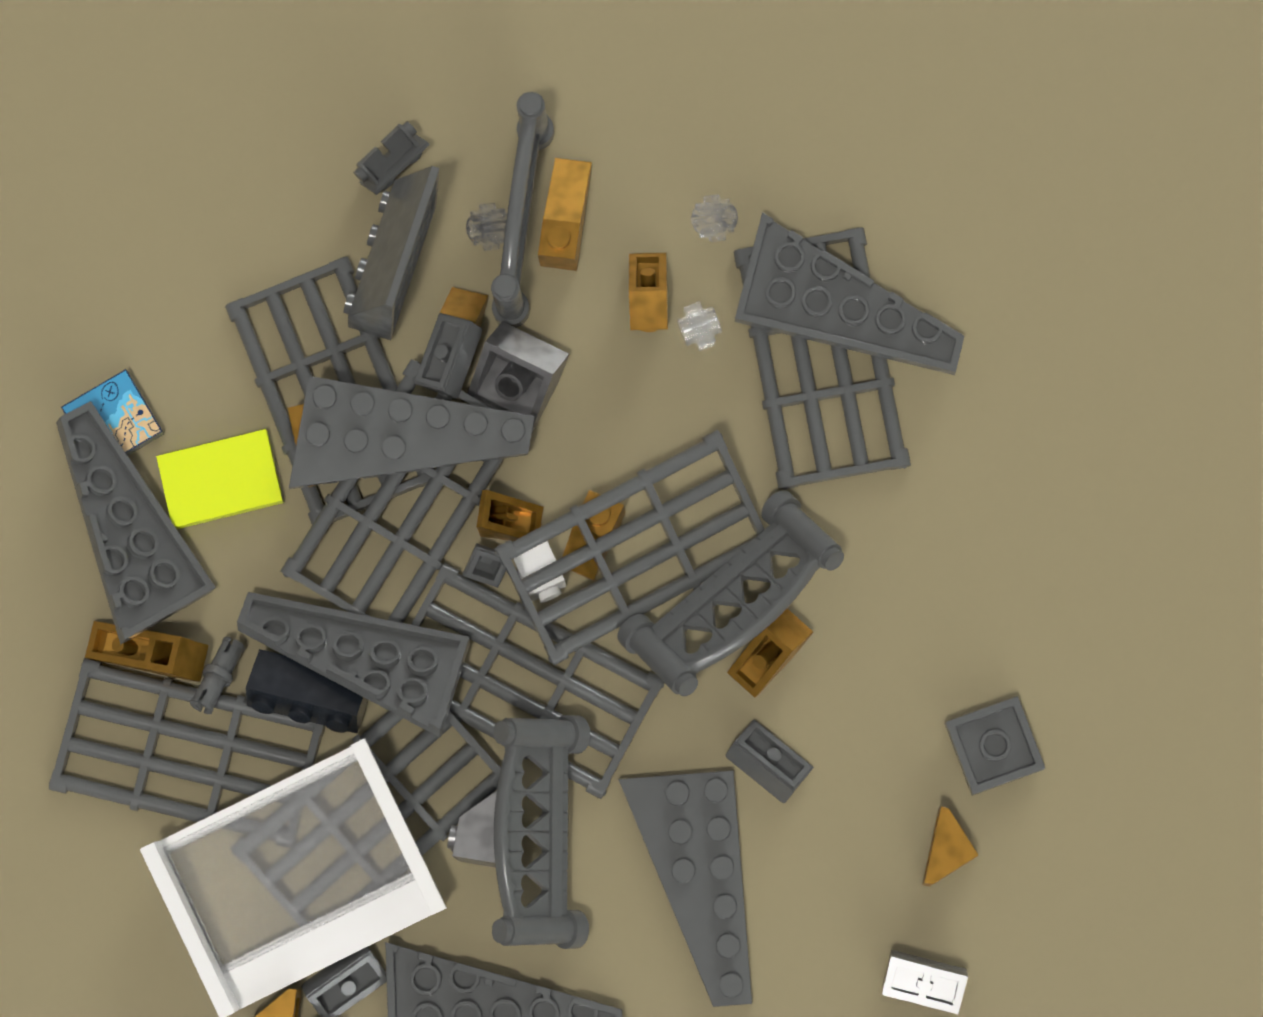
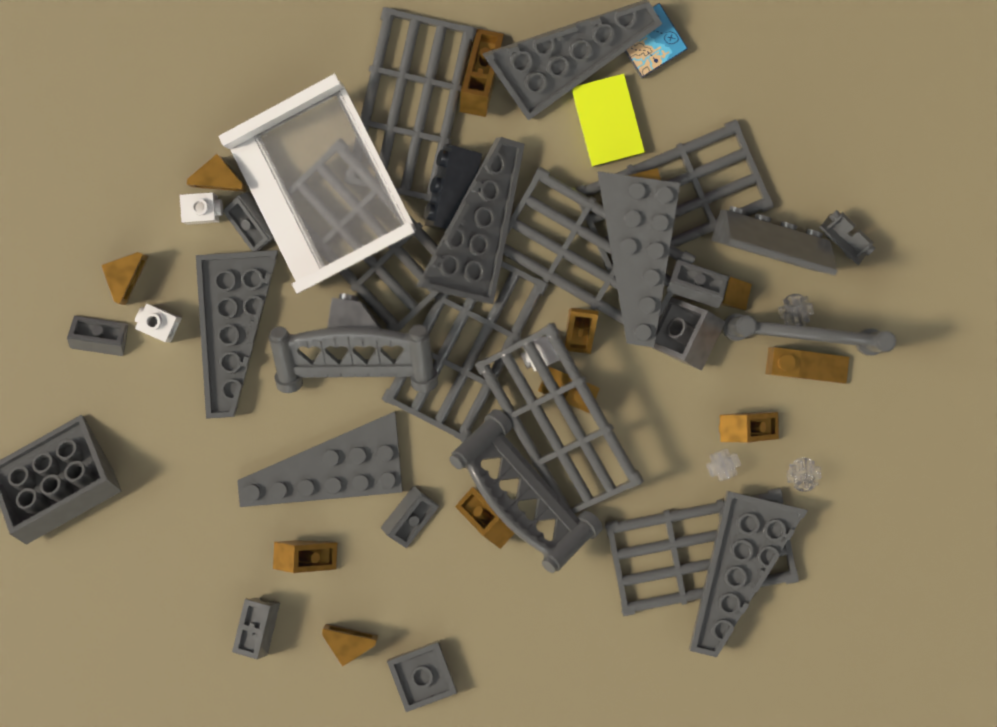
camera: 80 degrees right, 10 degrees up
dark grey pin [190,637,246,714] -> none
dark grey slope [463,543,506,588] -> none
none -> pearl gold slope [273,540,337,573]

